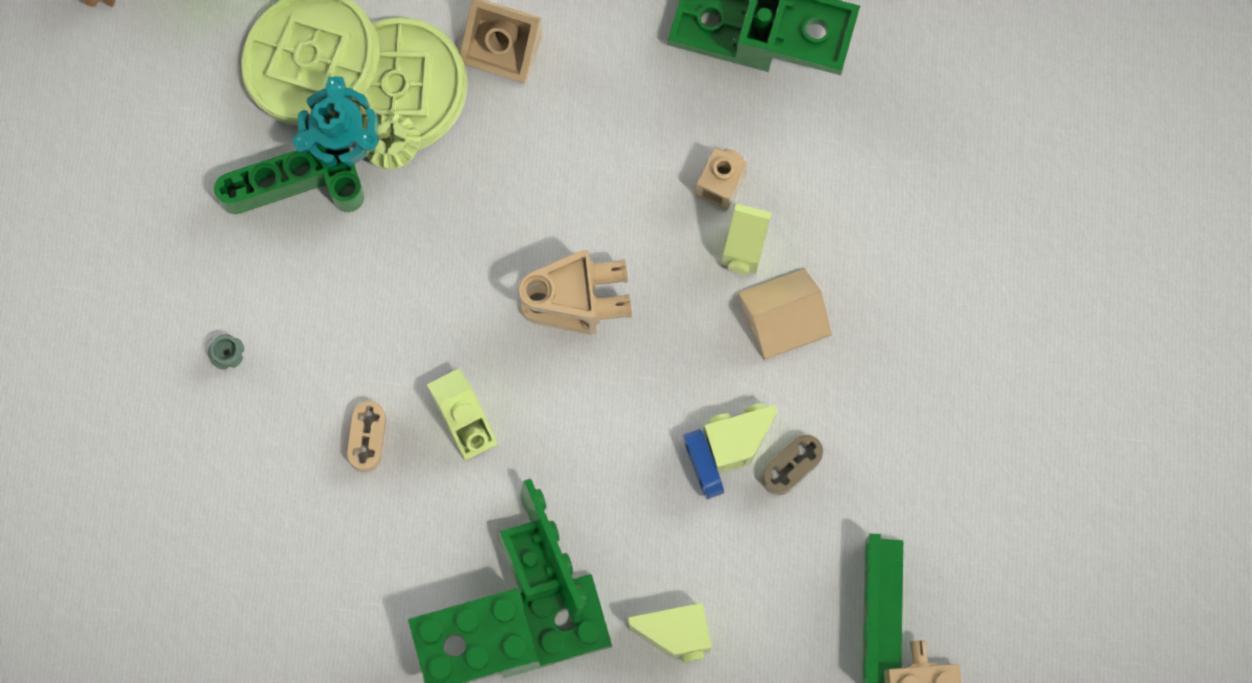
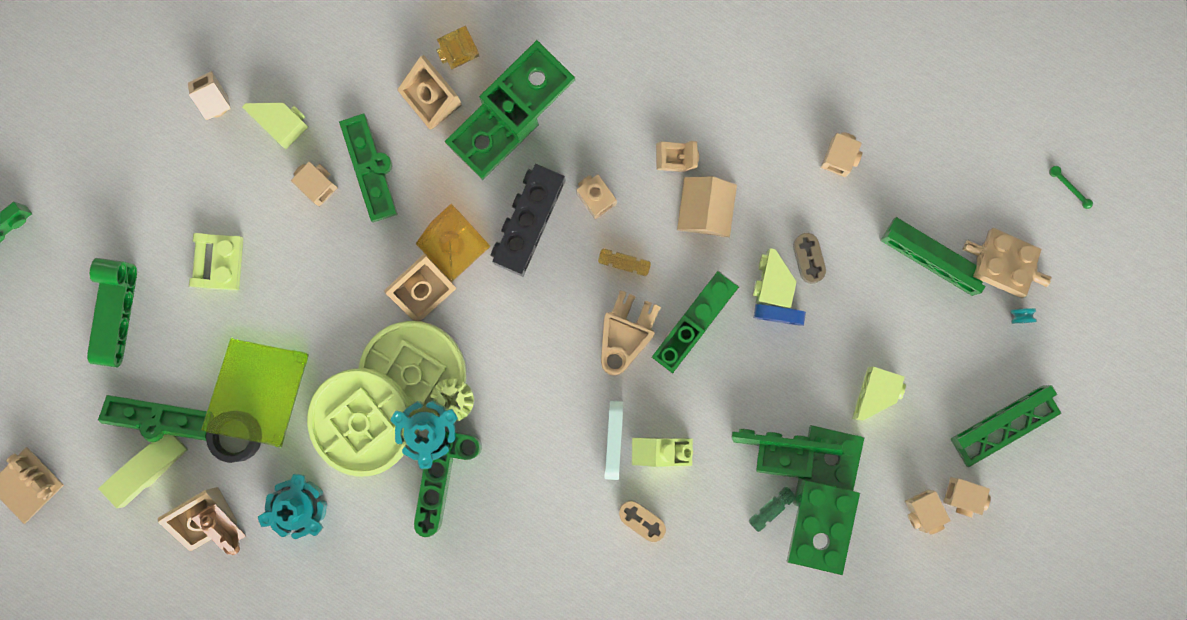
camera: 55 degrees left, 10 degrees up
sand green plate [208,334,244,370] -> none
yellowish green slope [722,203,772,275] -> none
none -> teal piece [258,474,327,539]
none -> clear yellow slope [415,204,491,282]
none -> black brick [490,163,566,277]
none -> clear yellow axle [598,248,651,276]
none -> light aqua beam [605,400,623,480]
none -> green slope [651,271,739,374]
none -> tan bracket [656,141,699,172]
none -> clear green axle [749,487,796,532]
none -> tan brick [820,132,863,177]

